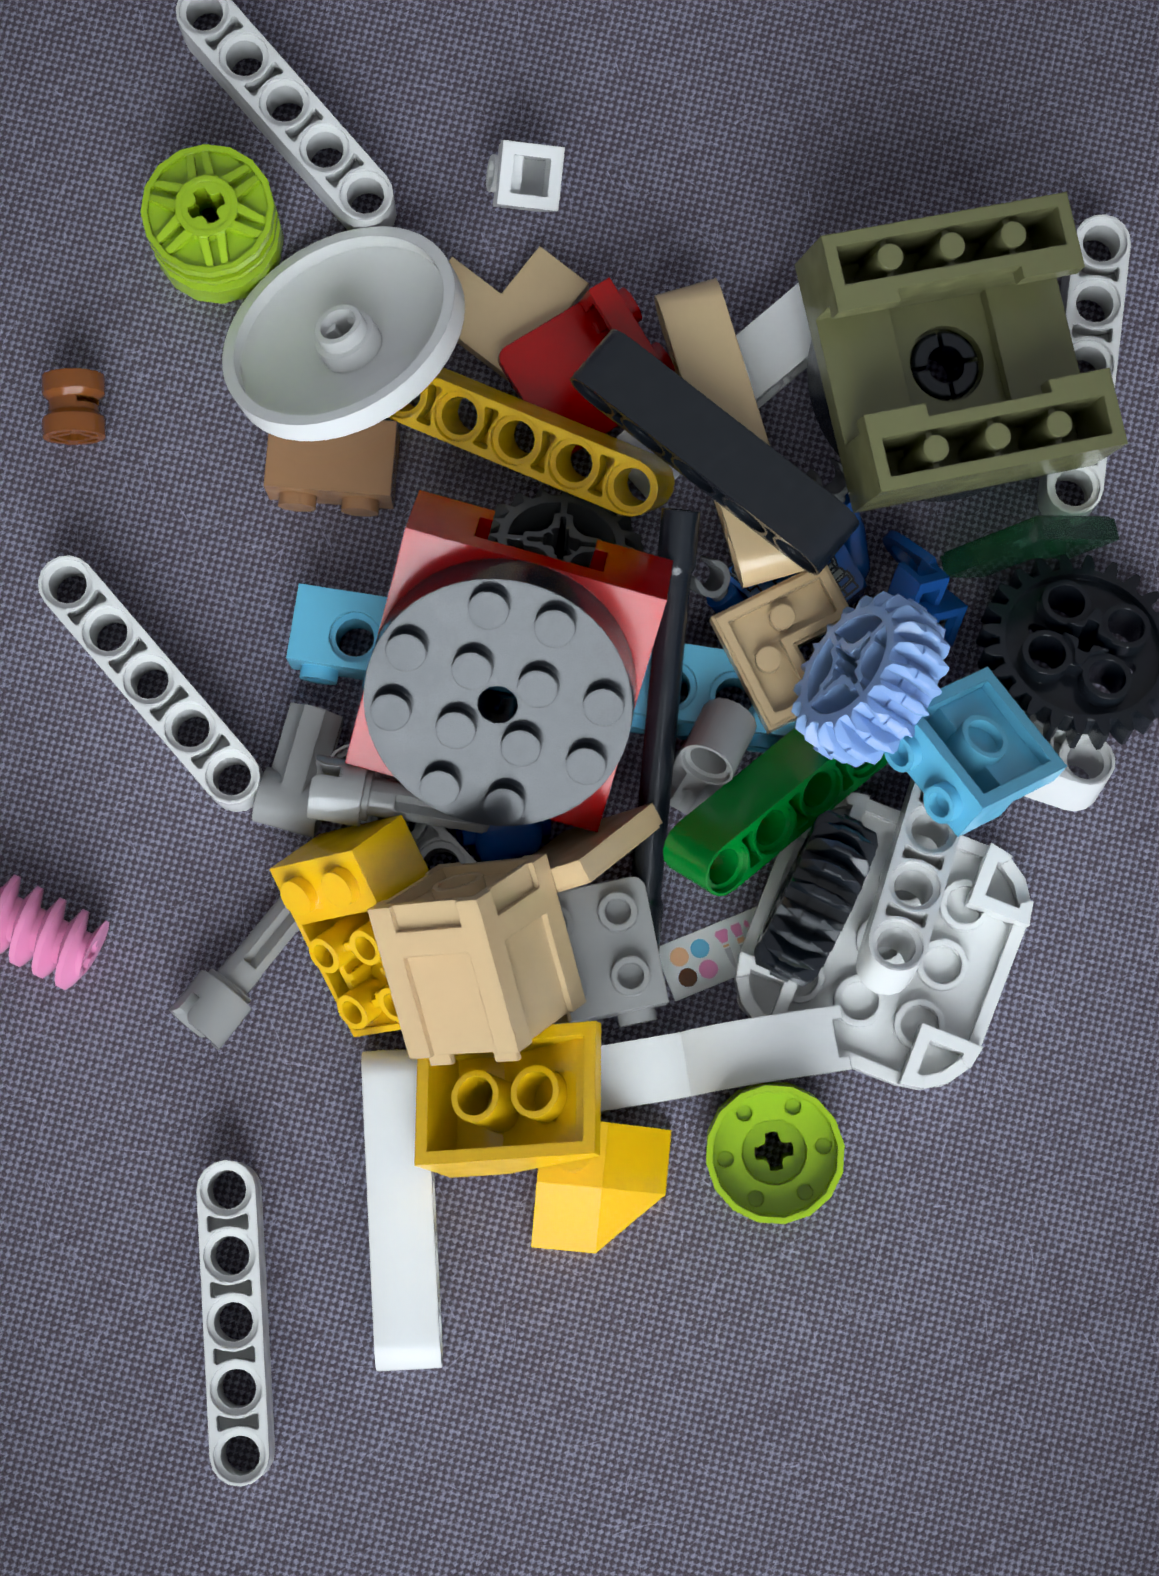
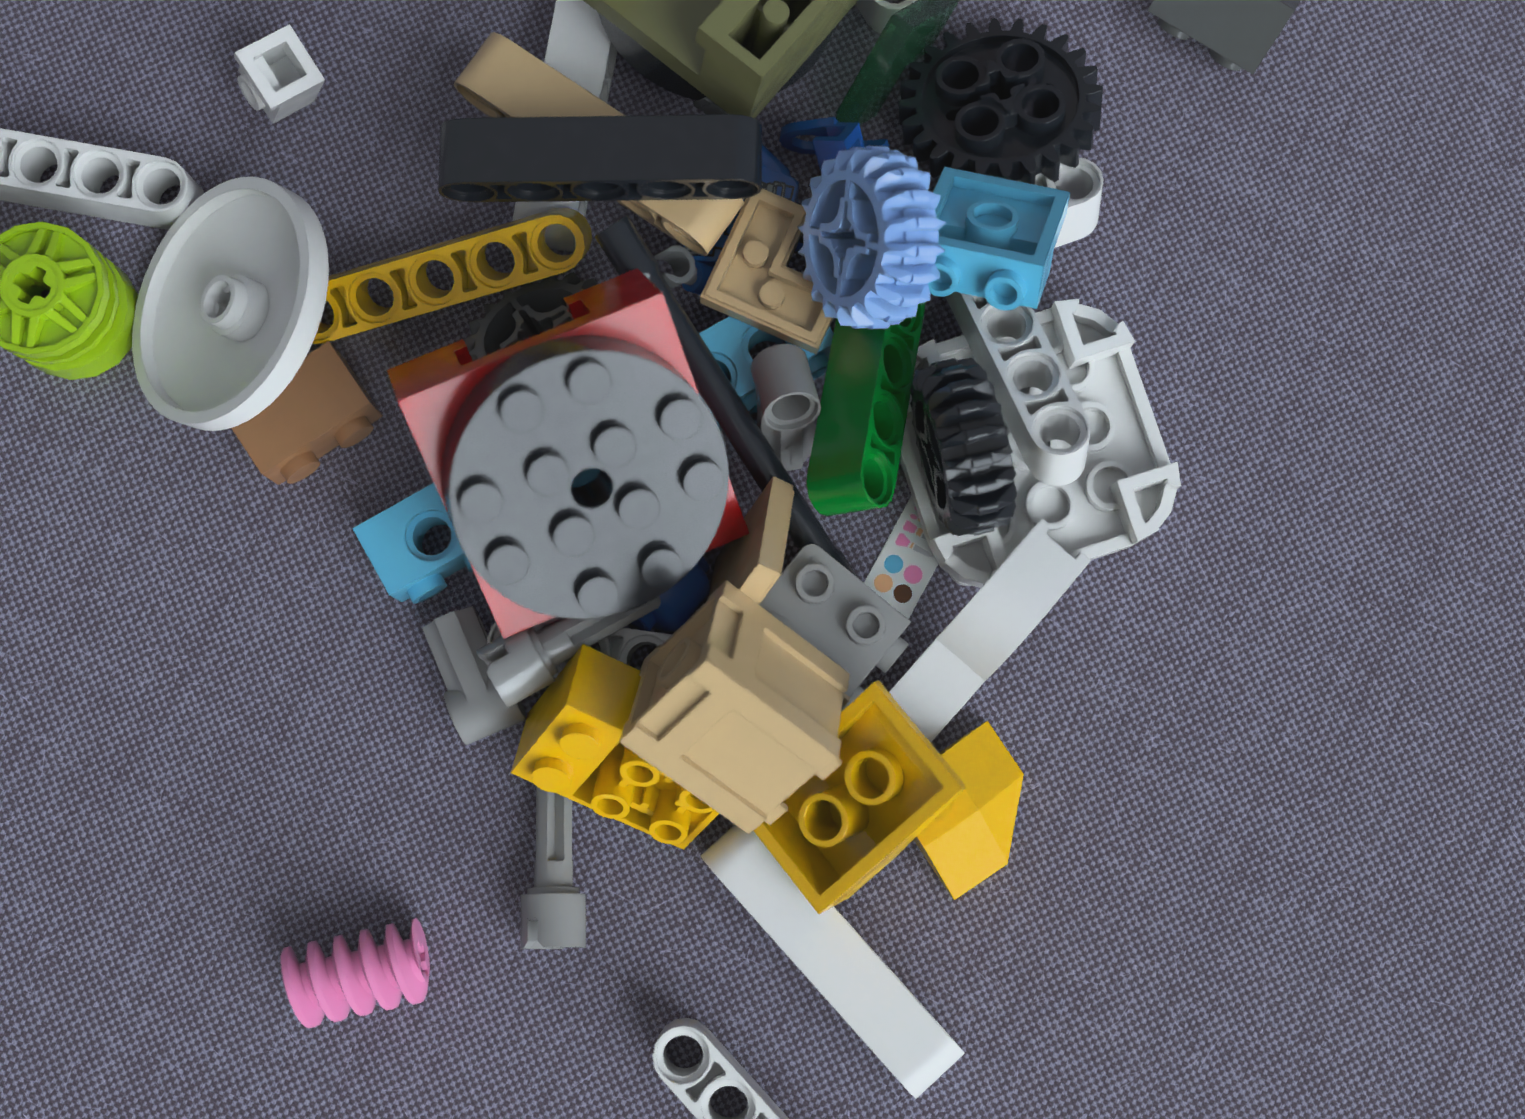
camera: 40 degrees left, 0 degrees up
white beam [38,555,263,812] -> none
dark orange wheel [42,368,106,445] -> none
tan tile [449,246,589,383] -> none
red bracket [498,277,675,455] -> none
lime wheel [706,1082,845,1224] -> none

